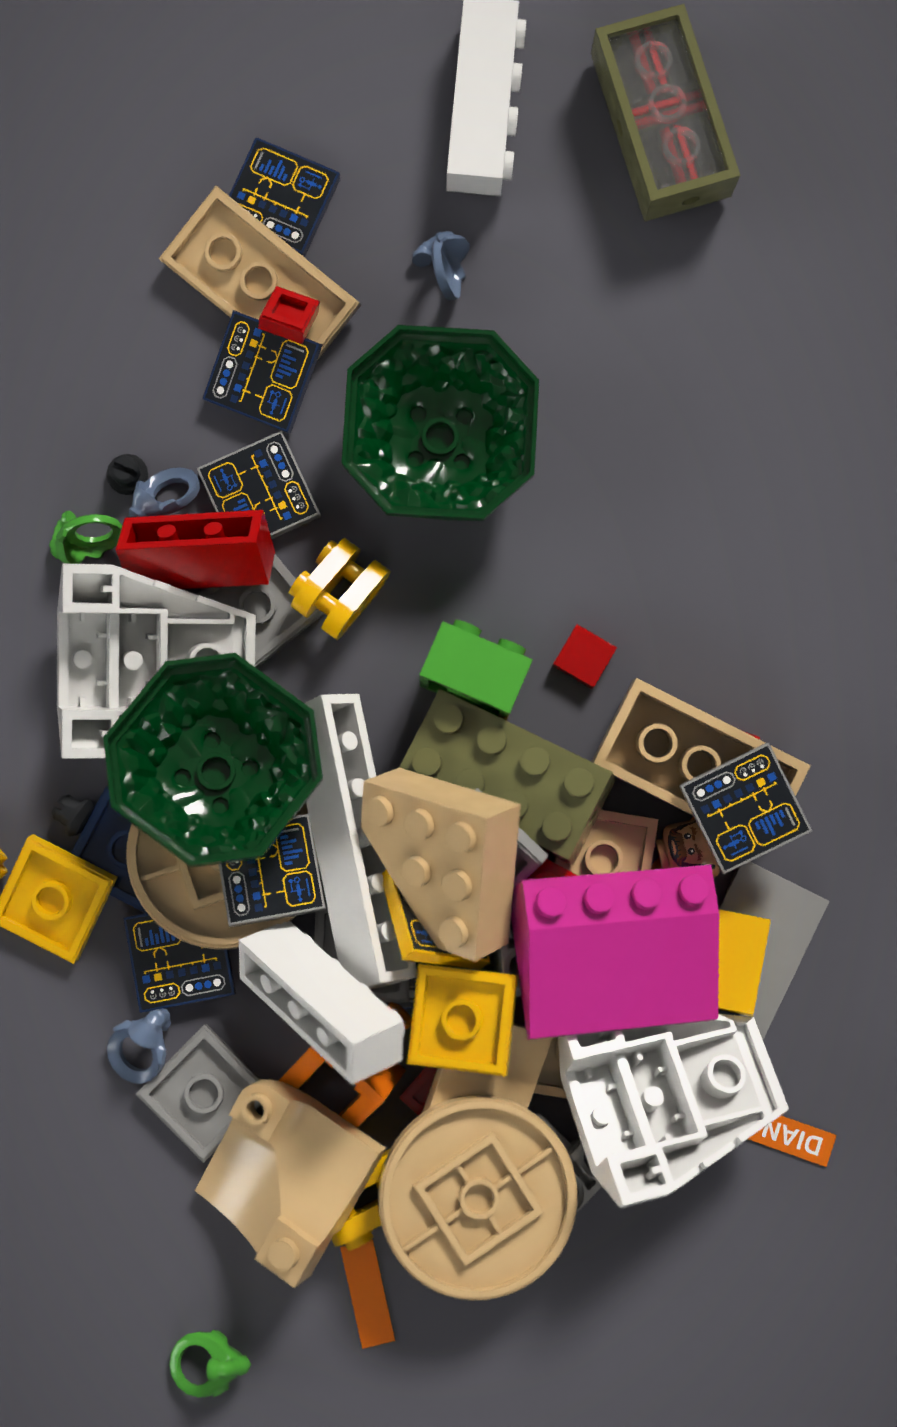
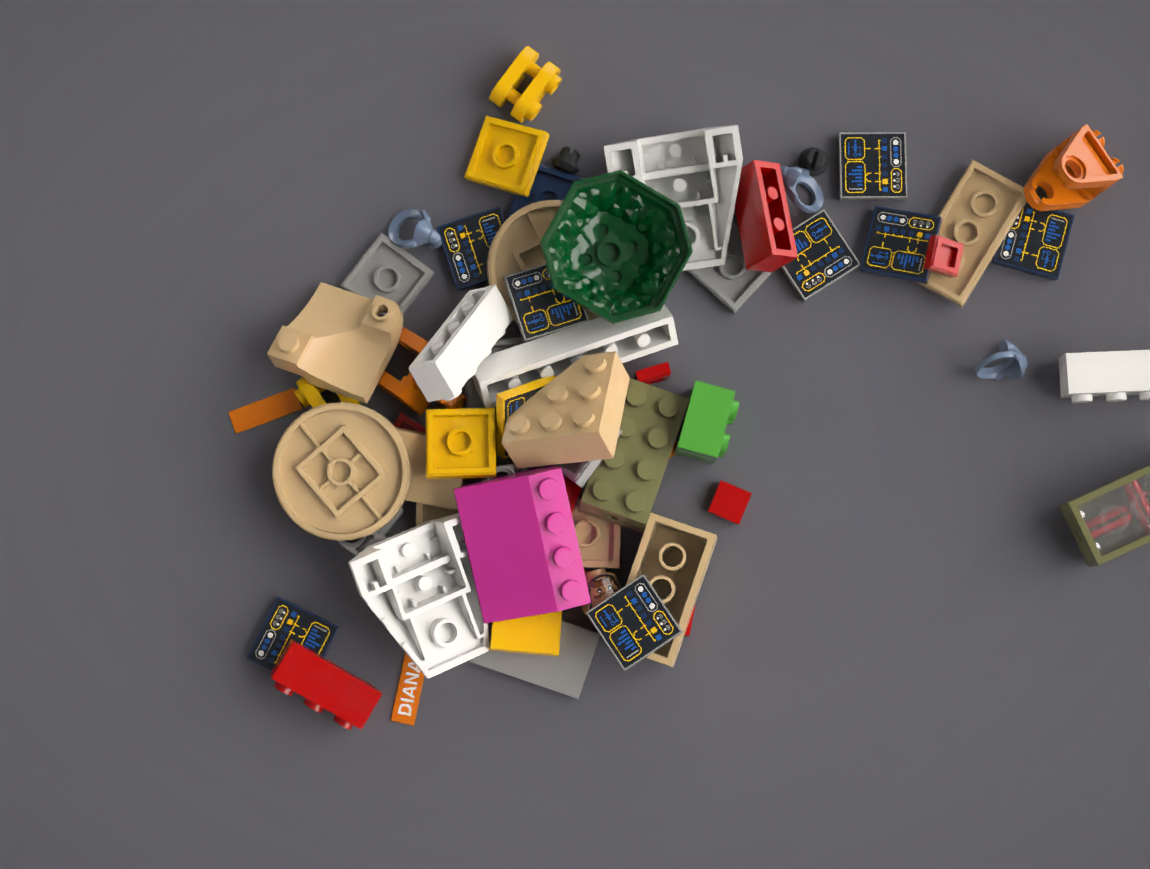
camera: 90 degrees right, 0 degrees up
bright green piece [49,511,122,564] -> none
bright green piece [169,1330,251,1397] -> none
yellow brick [289,538,391,640] -> none
dark green rock [341,325,539,521] -> none
none -> black tile [247,597,340,671]
none -> red brick [270,639,383,730]
none -> red tile [634,362,671,385]
none -> black tile [838,132,907,201]
none -> orange piece [1023,124,1124,211]

